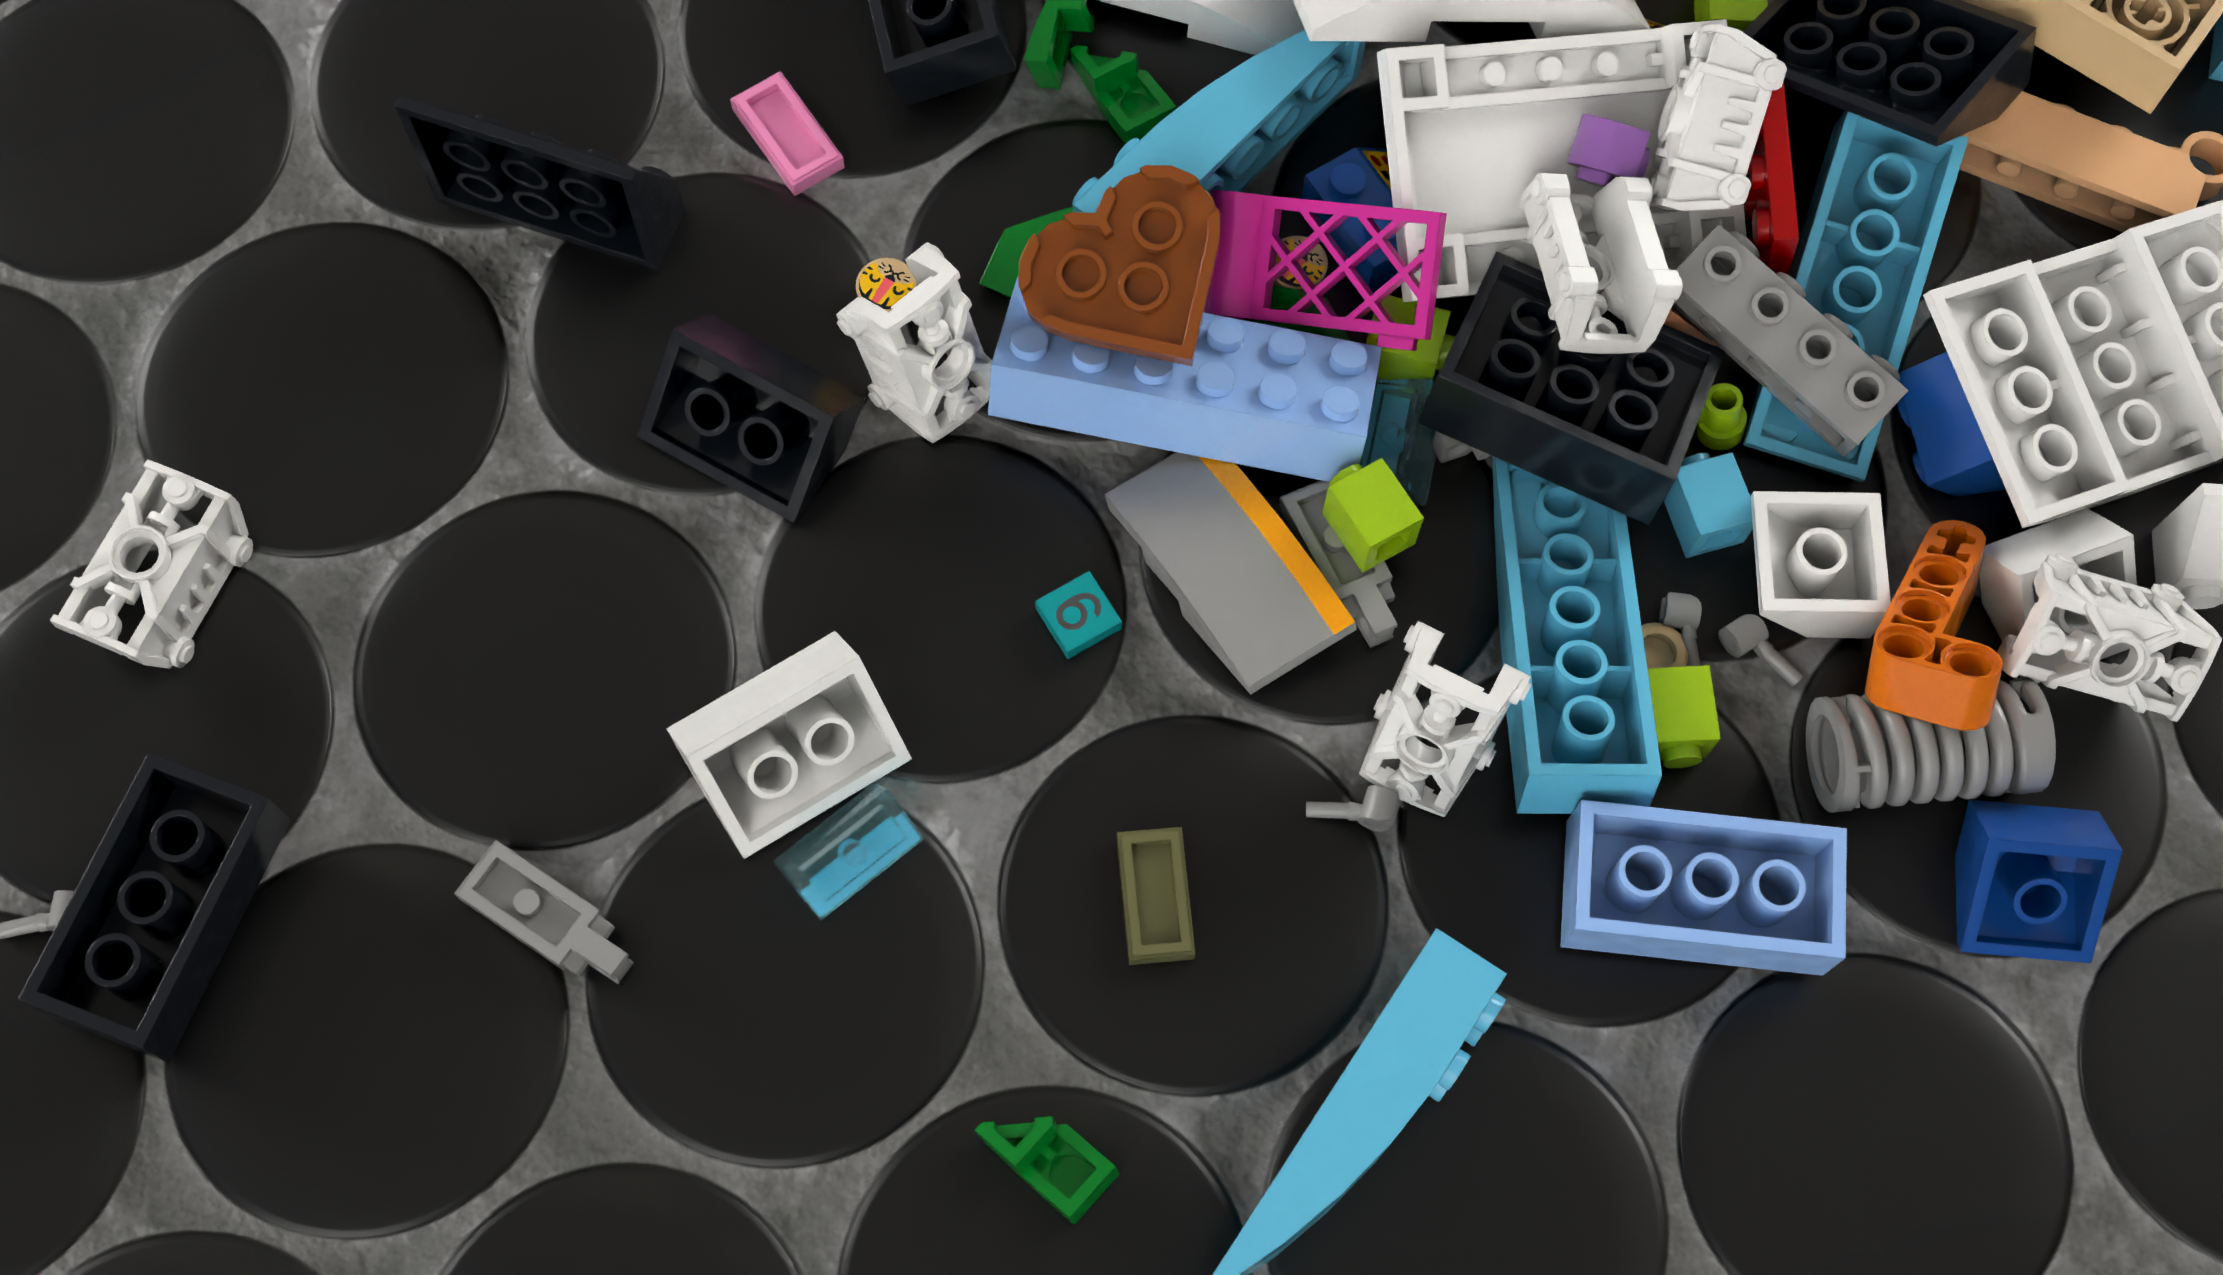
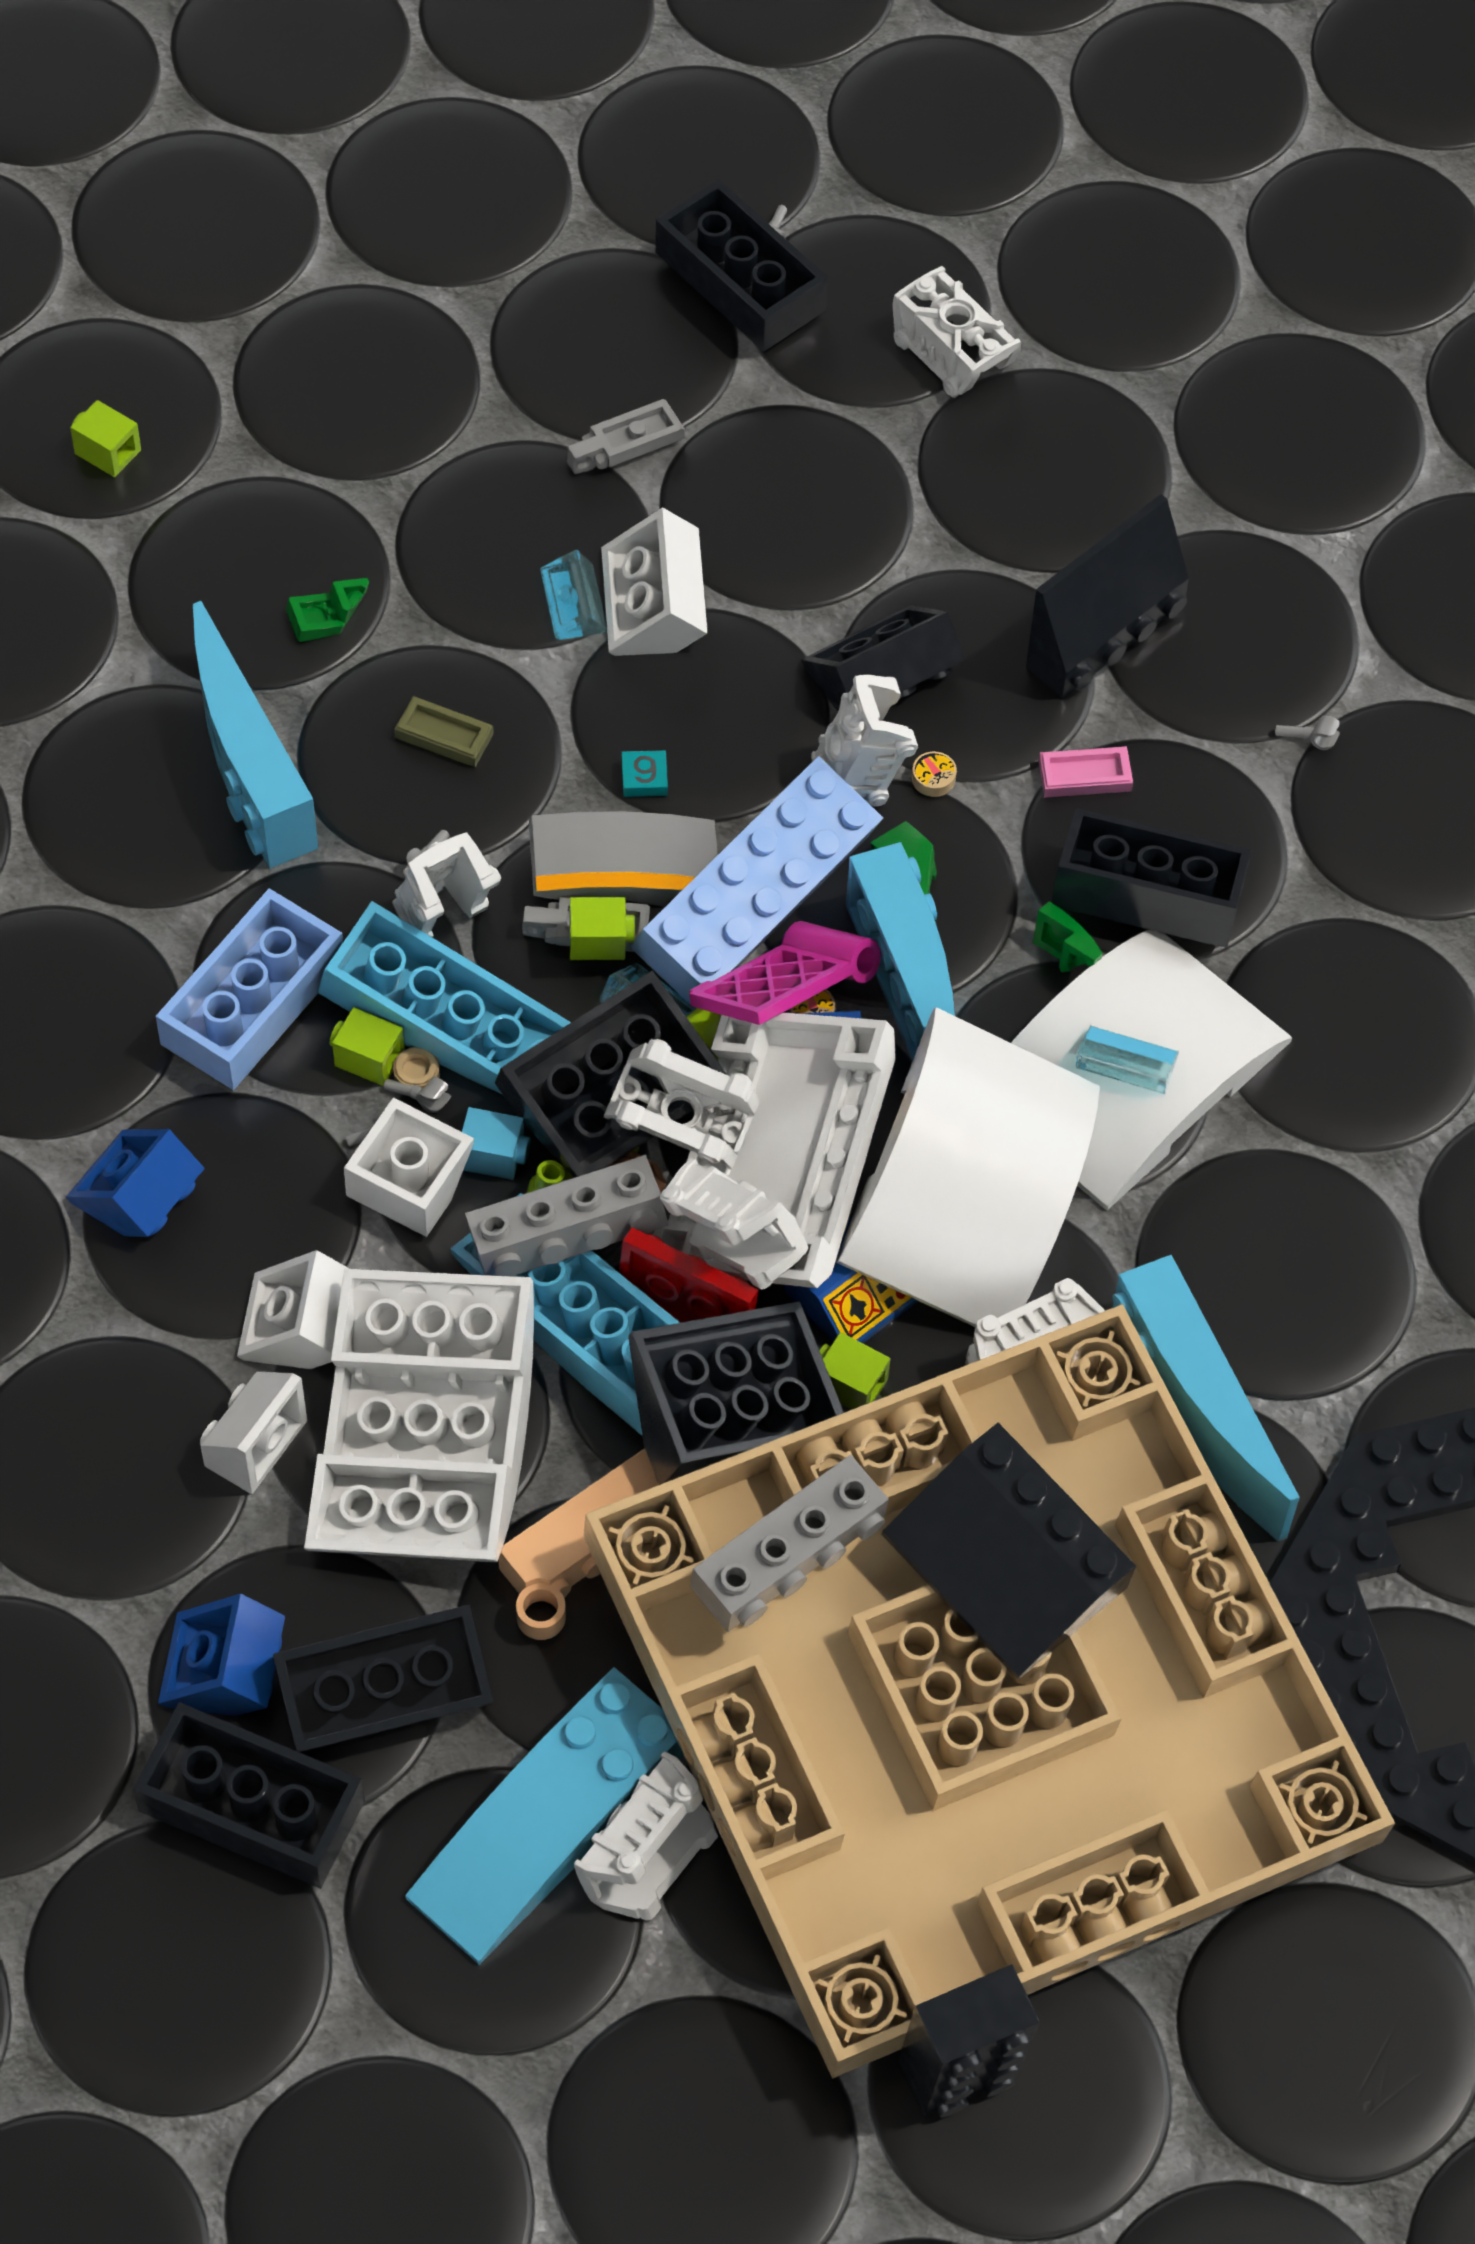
camera: 120 degrees right, 10 degrees down
dark orange plate [1018,165,1220,366] -> none
green slope [1070,45,1177,144] -> none
medium lavender plate [1567,114,1651,187] -> none
light grey piece [1806,677,2056,813] -> none
orange beam [1865,520,2003,731] -> none
white piece [1997,553,2222,722] -> none

